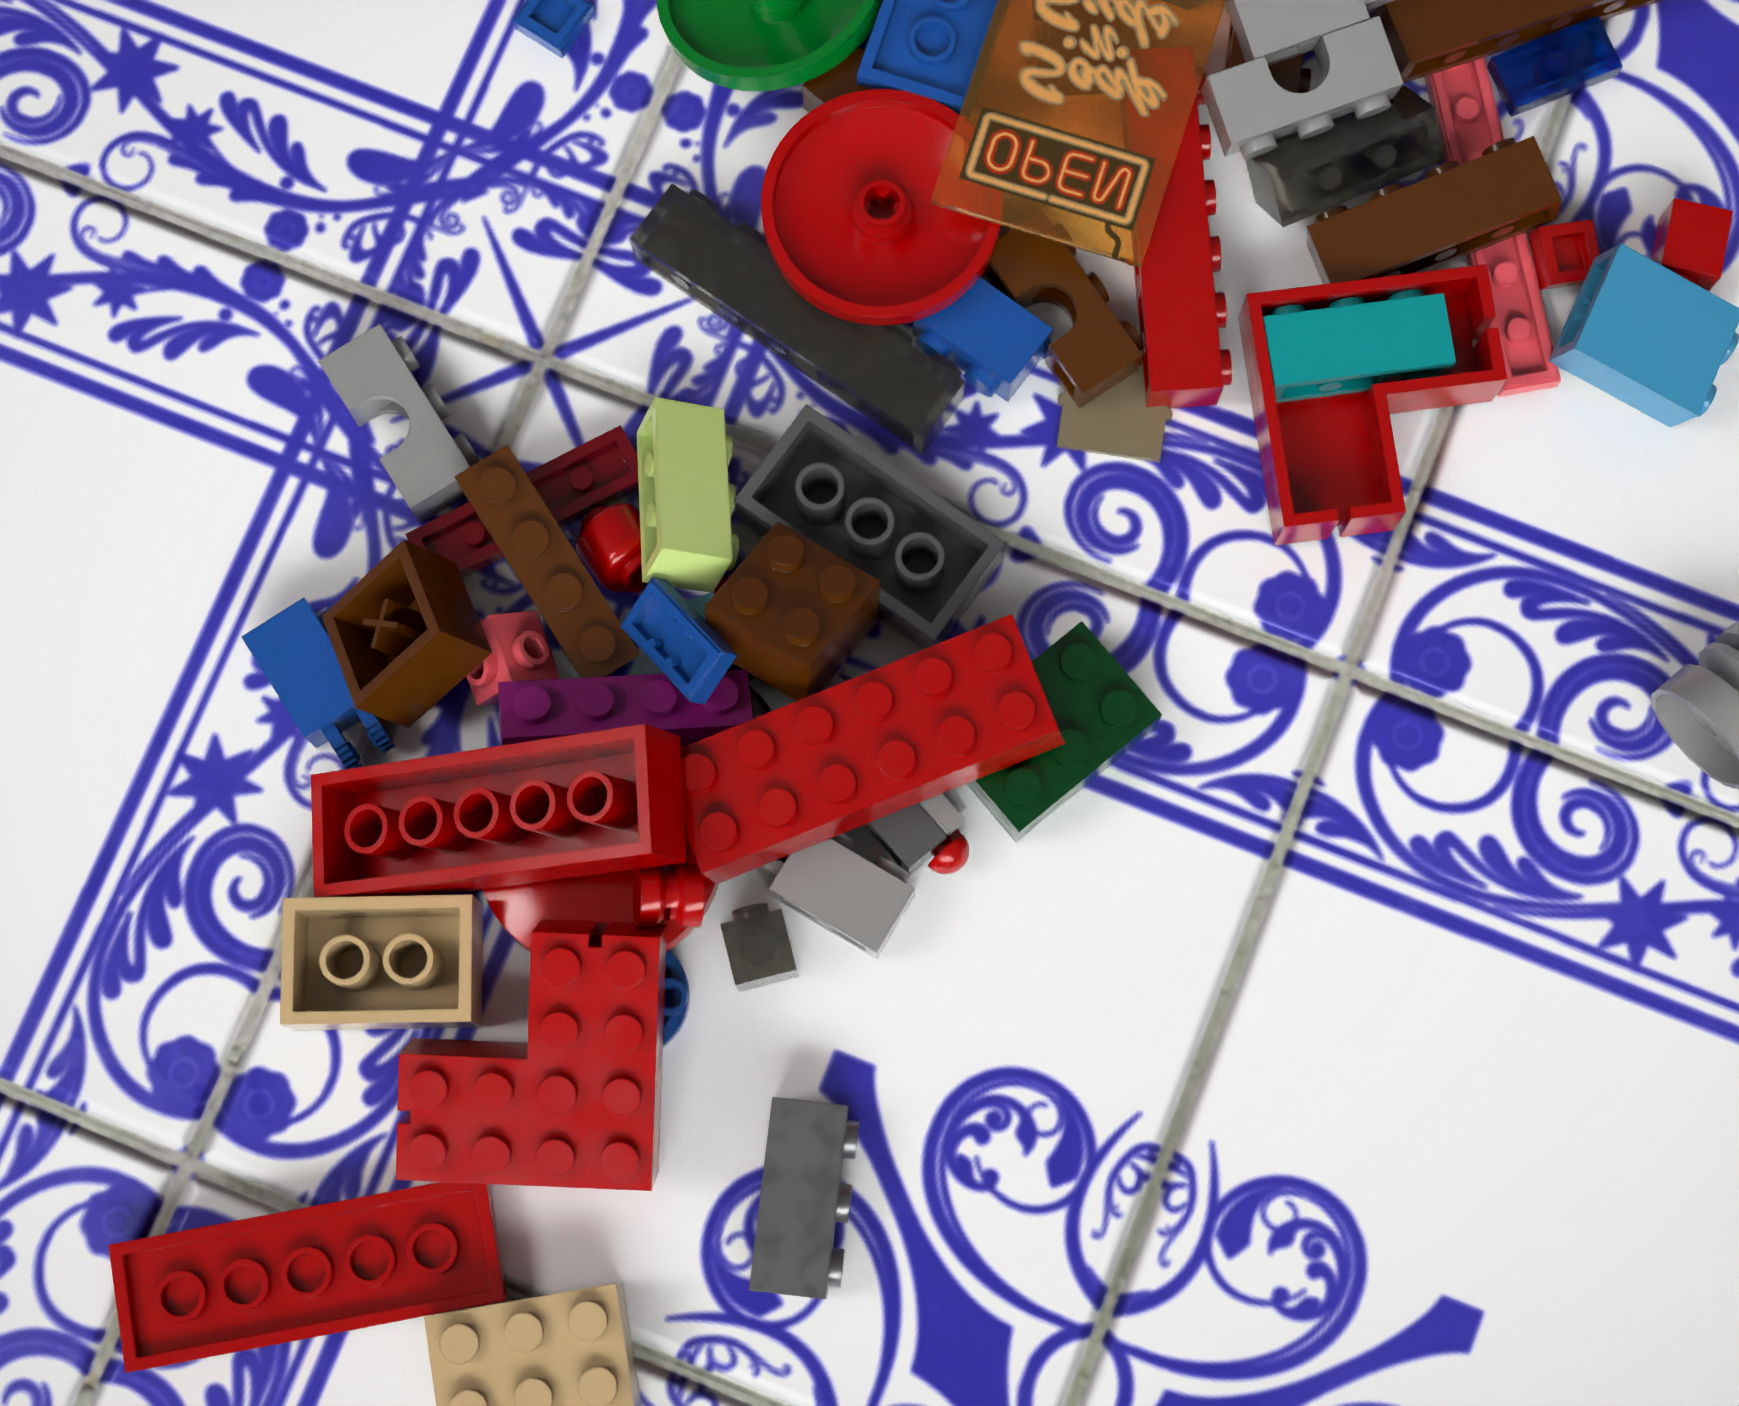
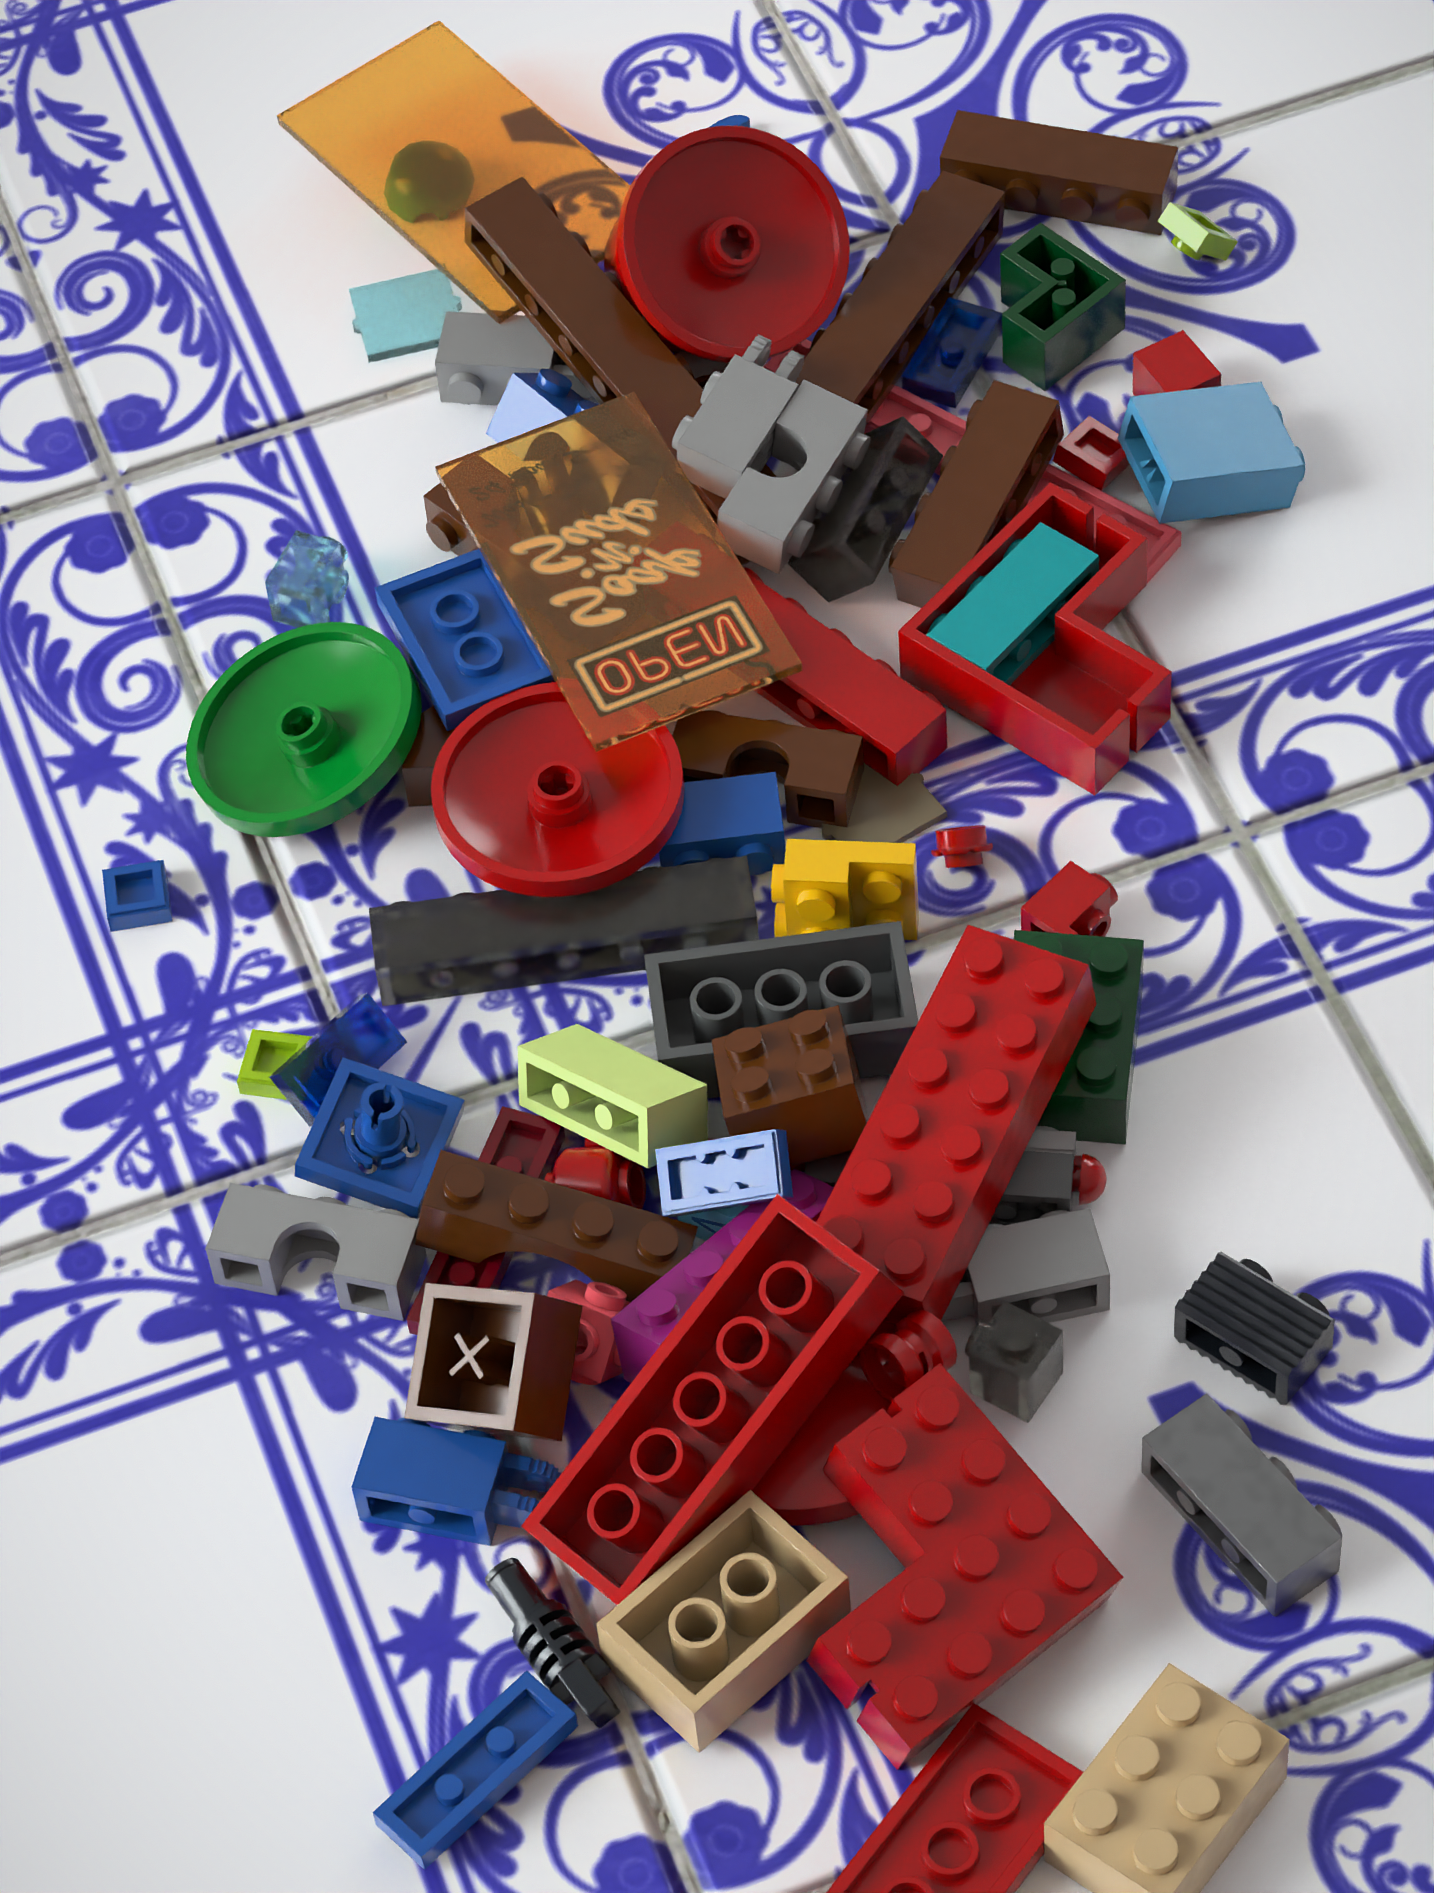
camera: 40 degrees left, 25 degrees down
none -> lime tile [237,1029,317,1102]
none -> clear blue plate [269,993,407,1127]
none -> blue plate [294,1057,465,1219]
none -> blue plate [372,1671,578,1870]
none -> black hinge [485,1558,621,1728]
none -> yellow plate [771,839,919,940]
none -> red plate [931,825,993,868]
none -> dark green brick [1000,222,1126,391]
none -> red brick [1021,861,1118,937]
none -> black brick [1174,1252,1335,1405]

